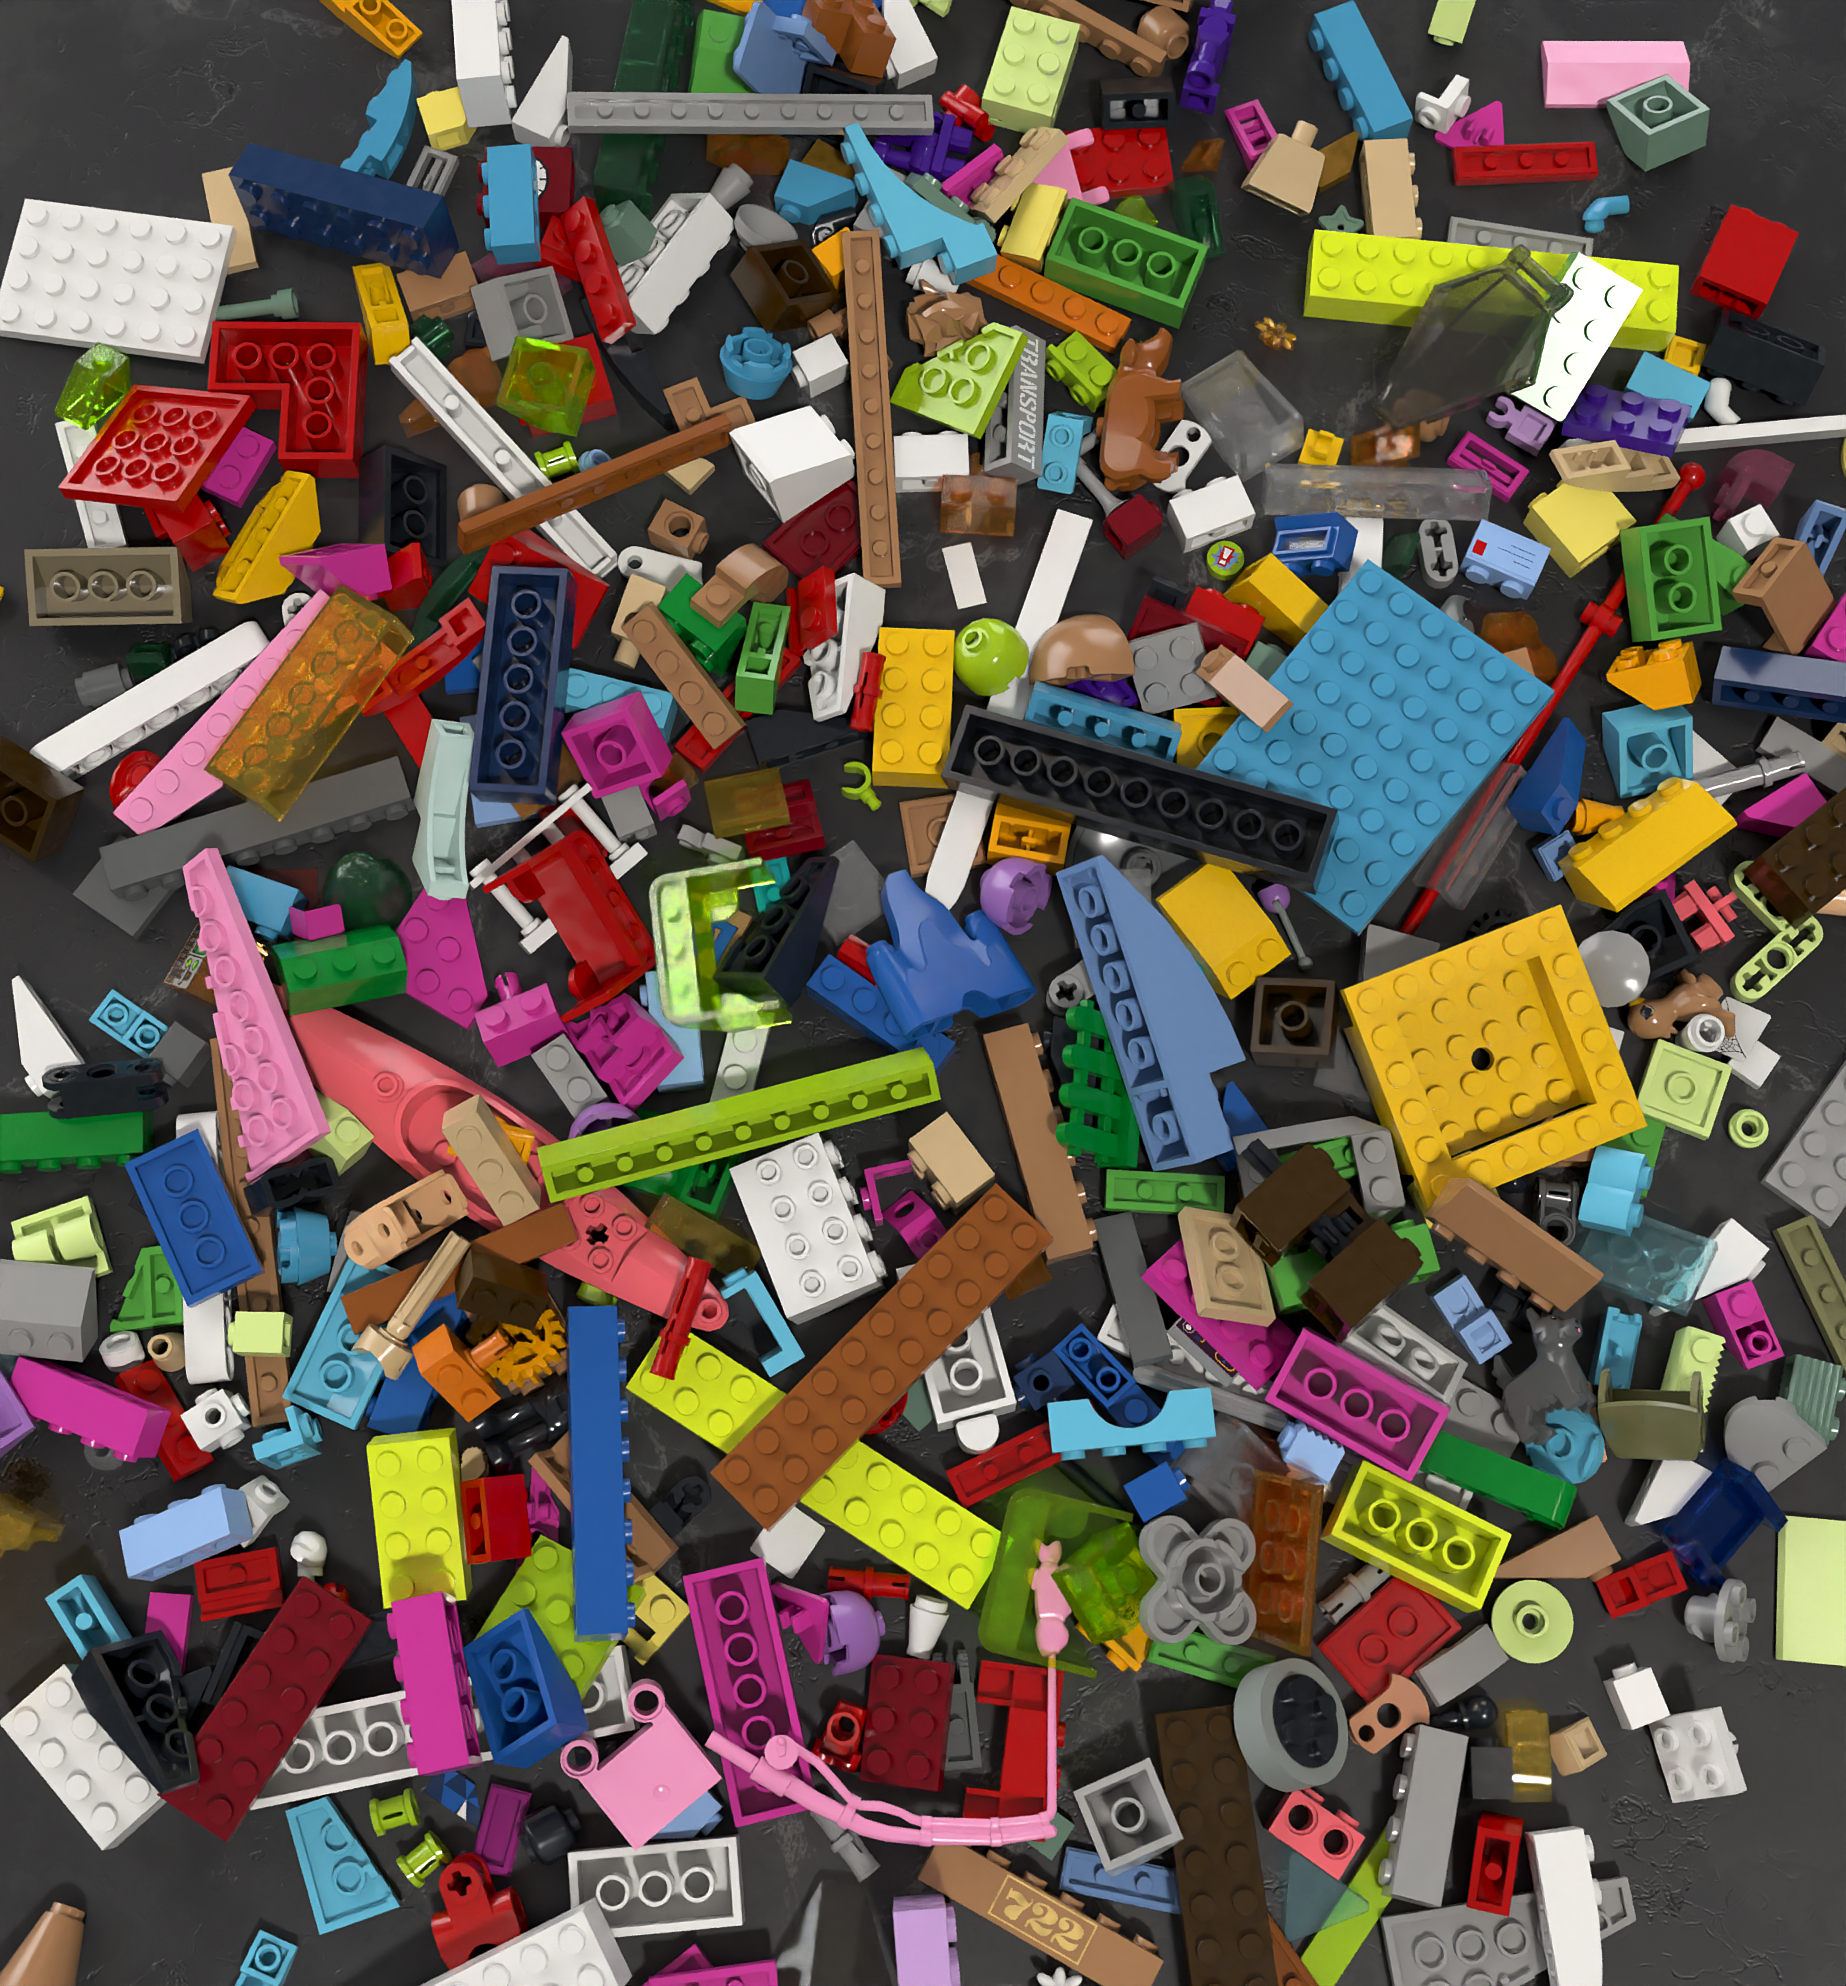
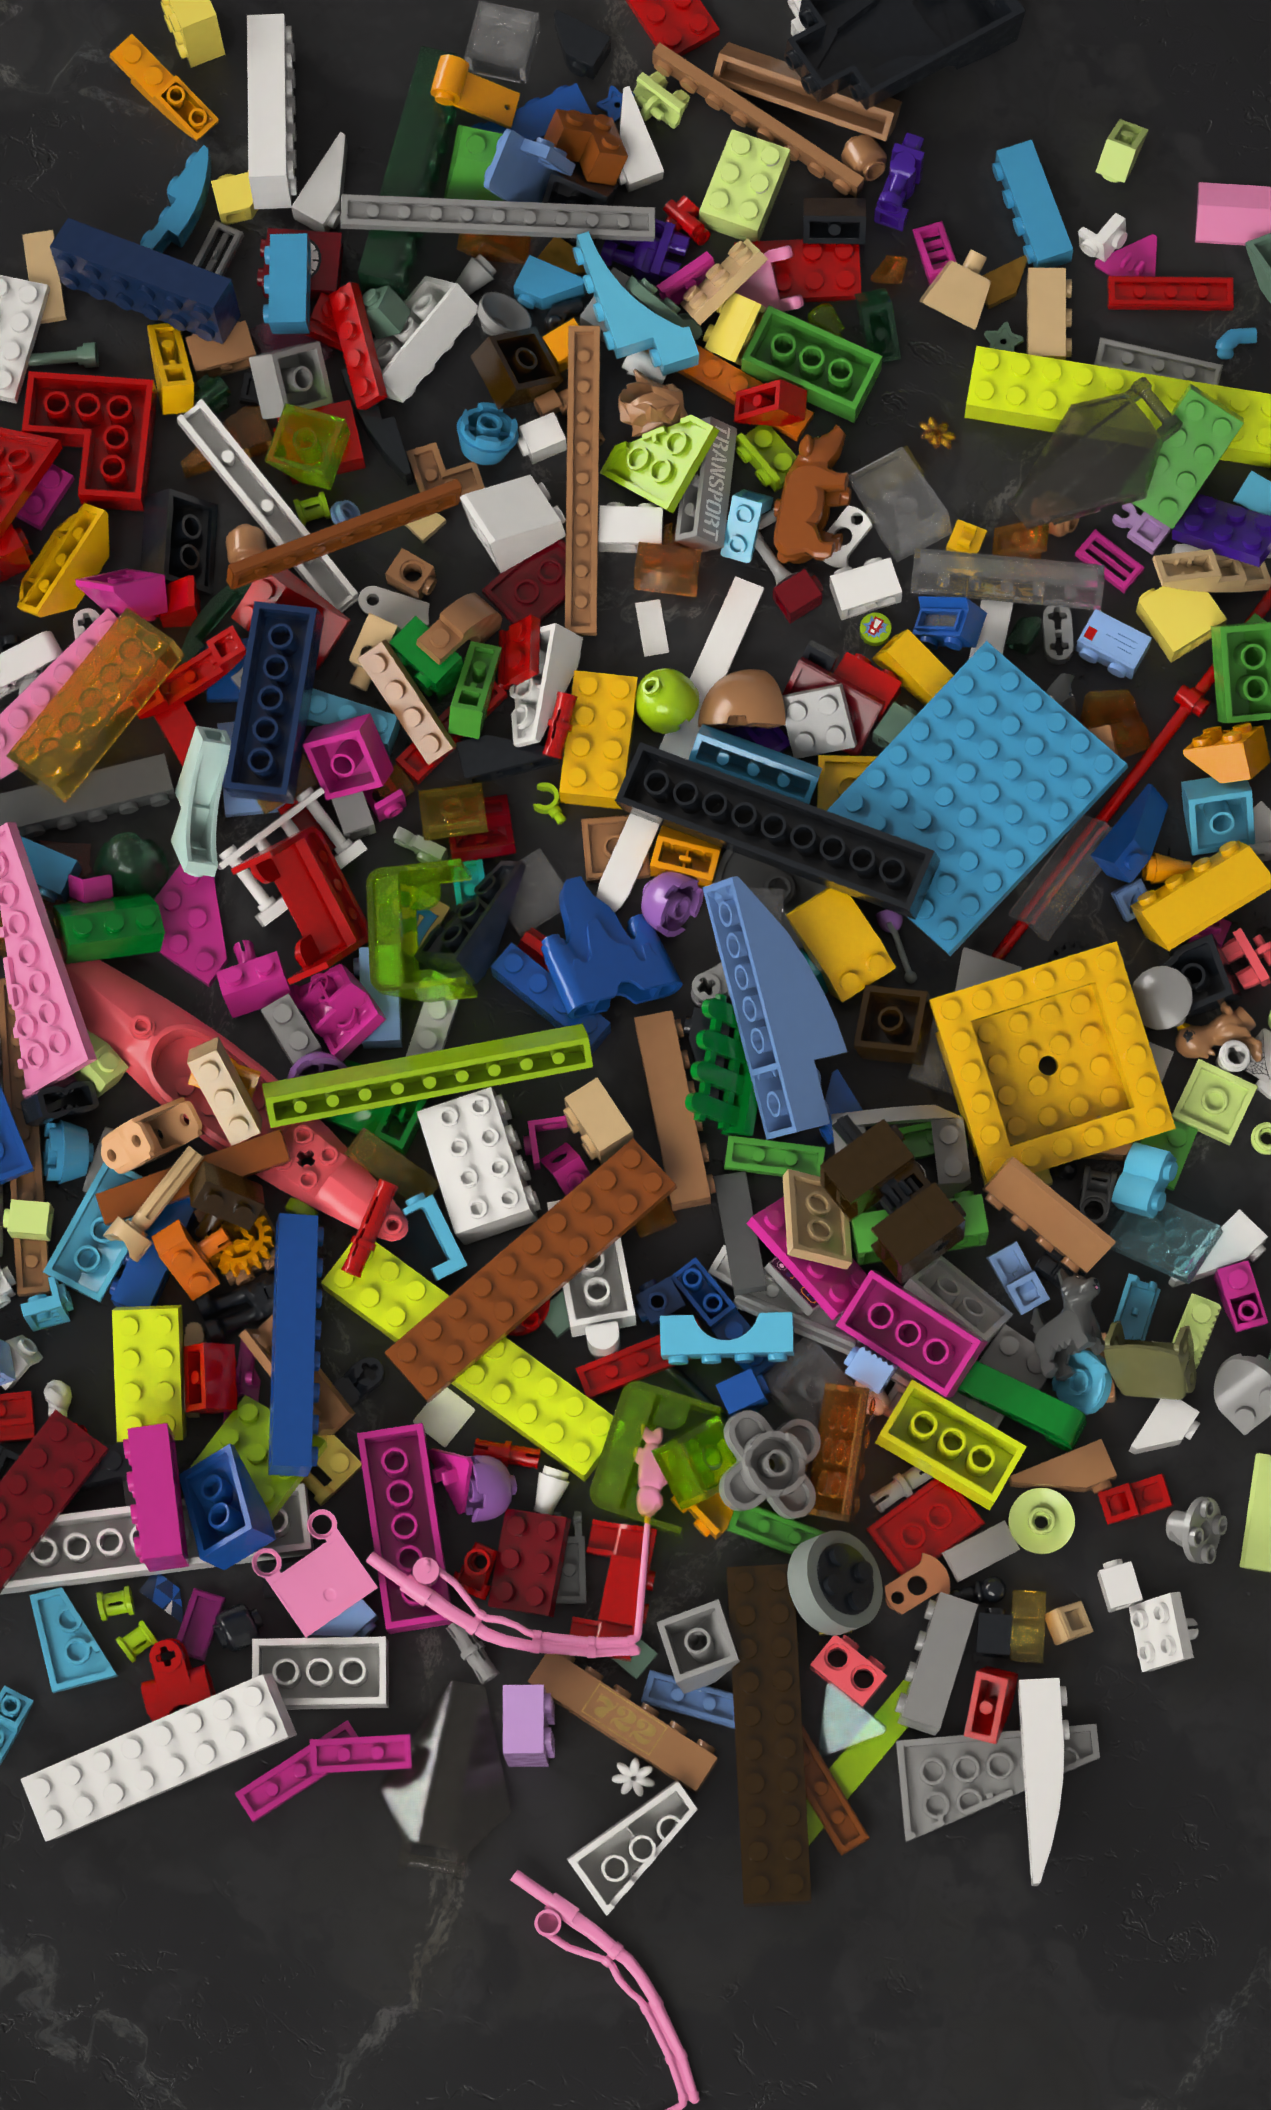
camera: 10 degrees right, 0 degrees up
slope [1195,644,1293,733] -> none
clear blue panel [1663,1458,1788,1590] -> none
none -> red slope [734,379,807,426]

